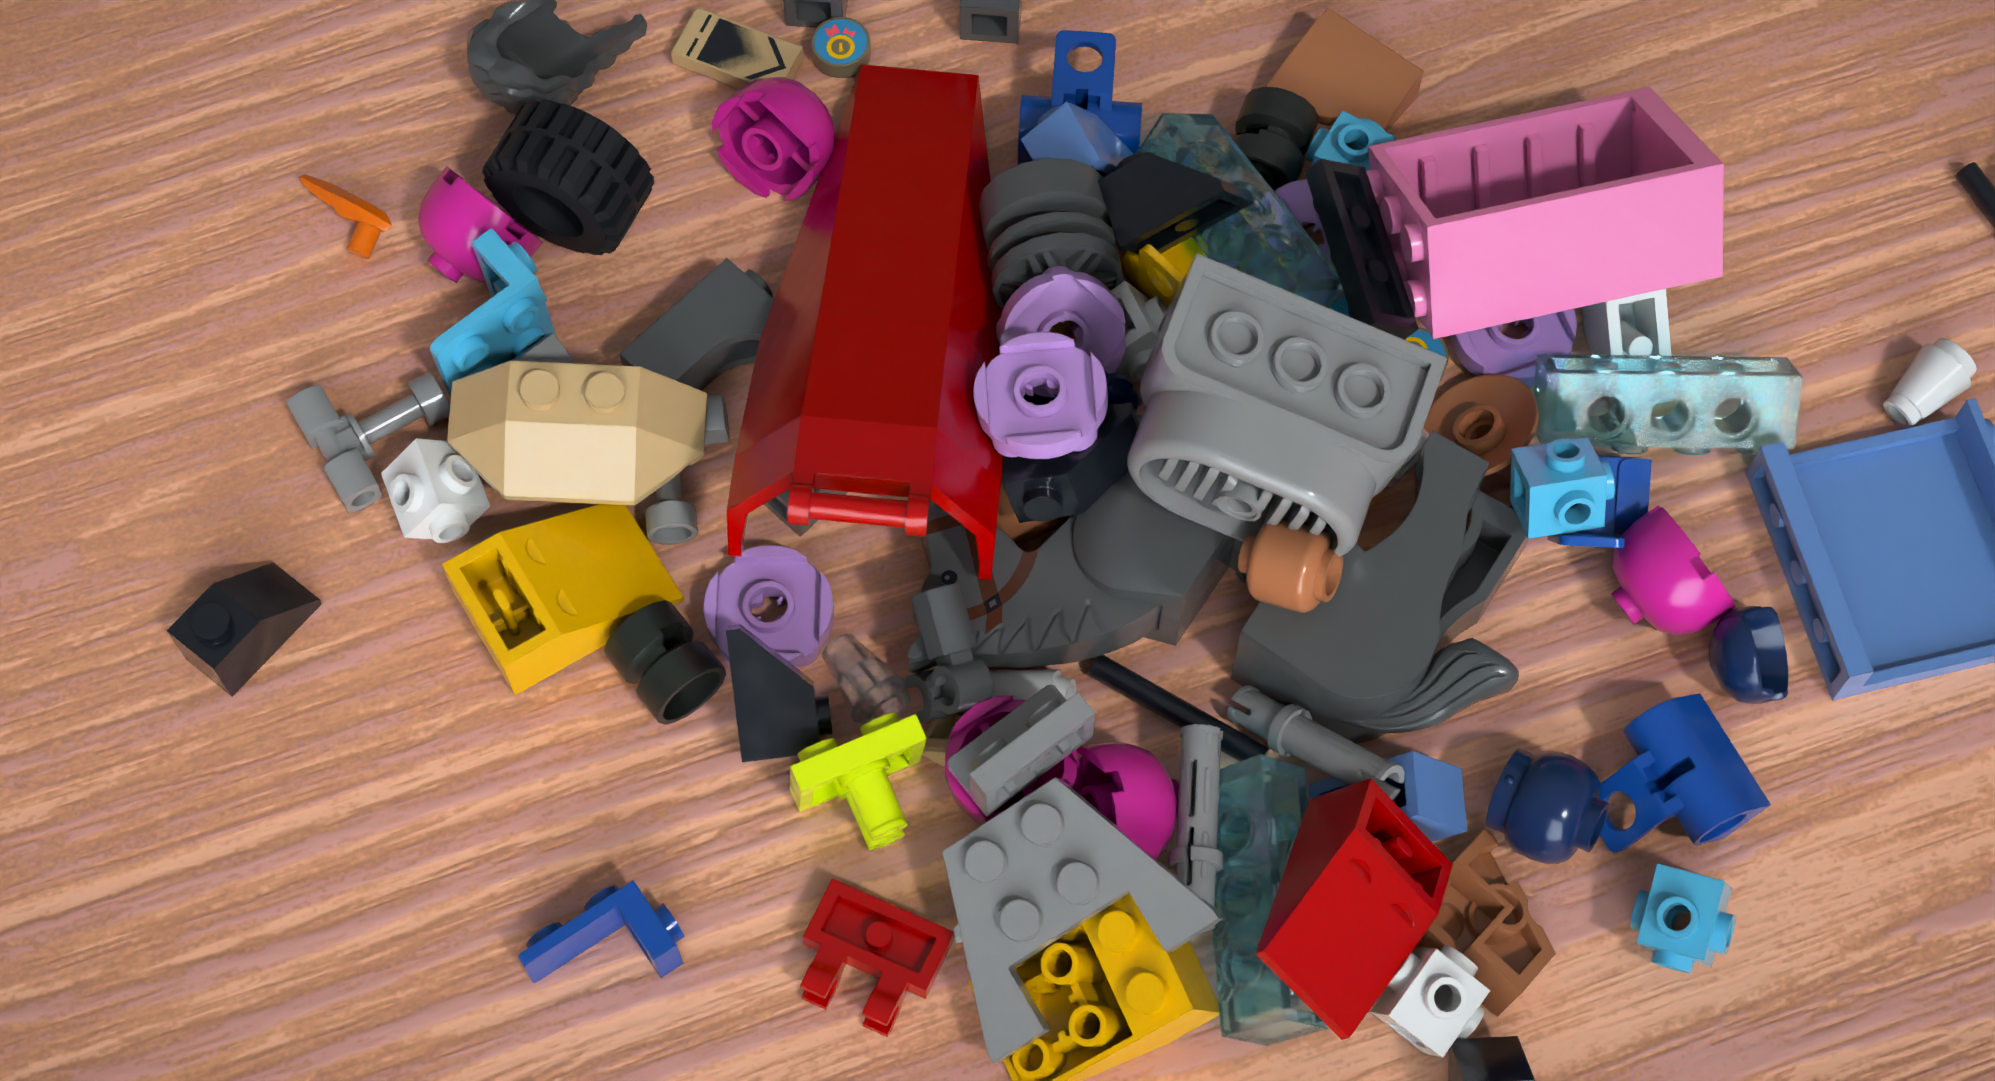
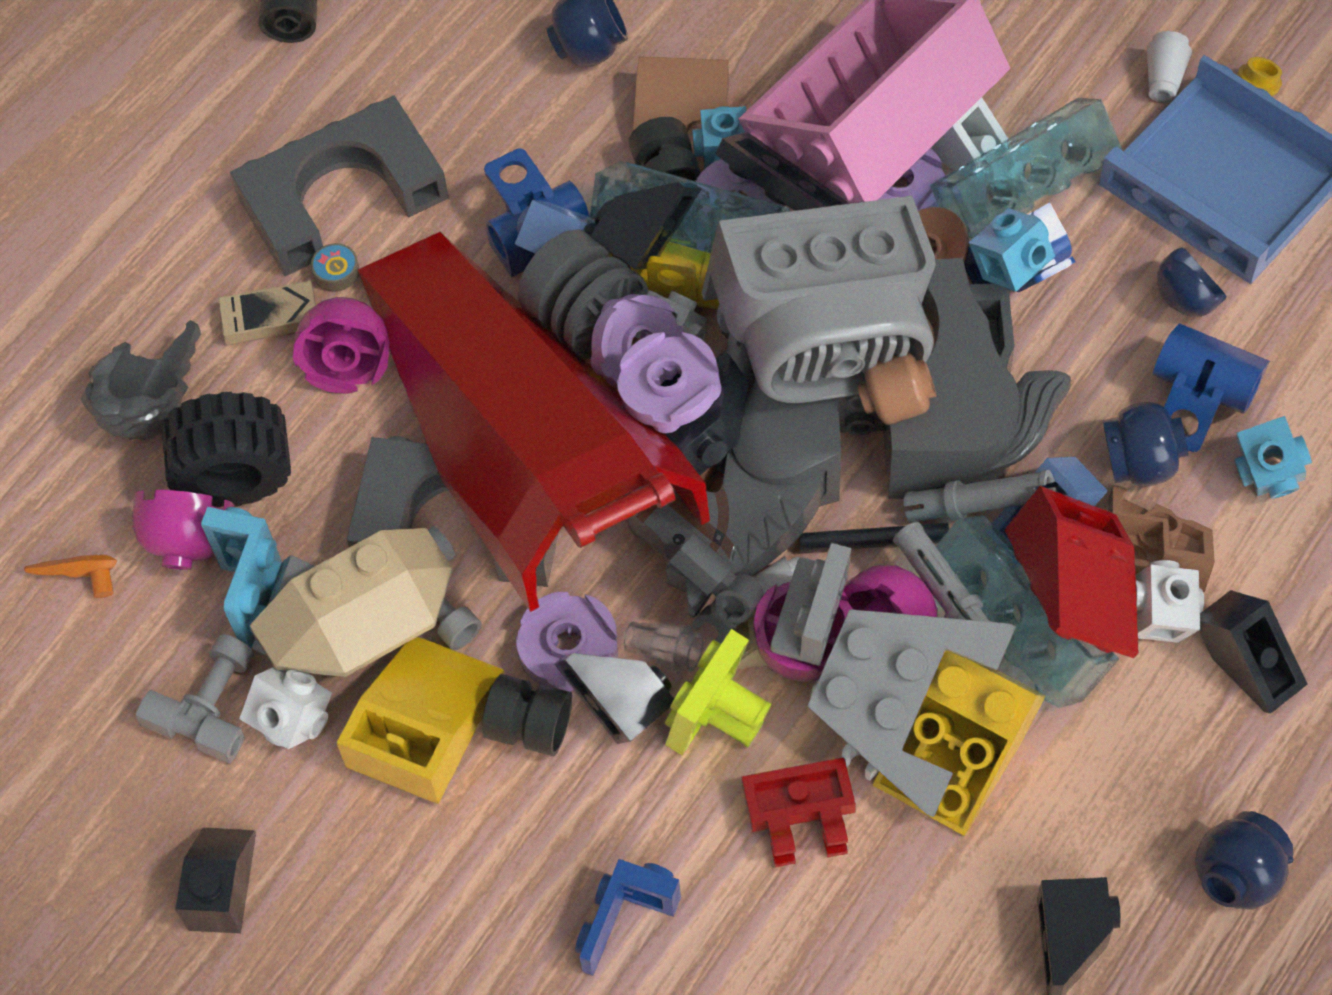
camera: 30 degrees left, 5 degrees down
dark pink cylinder [1611,505,1736,635] -> none

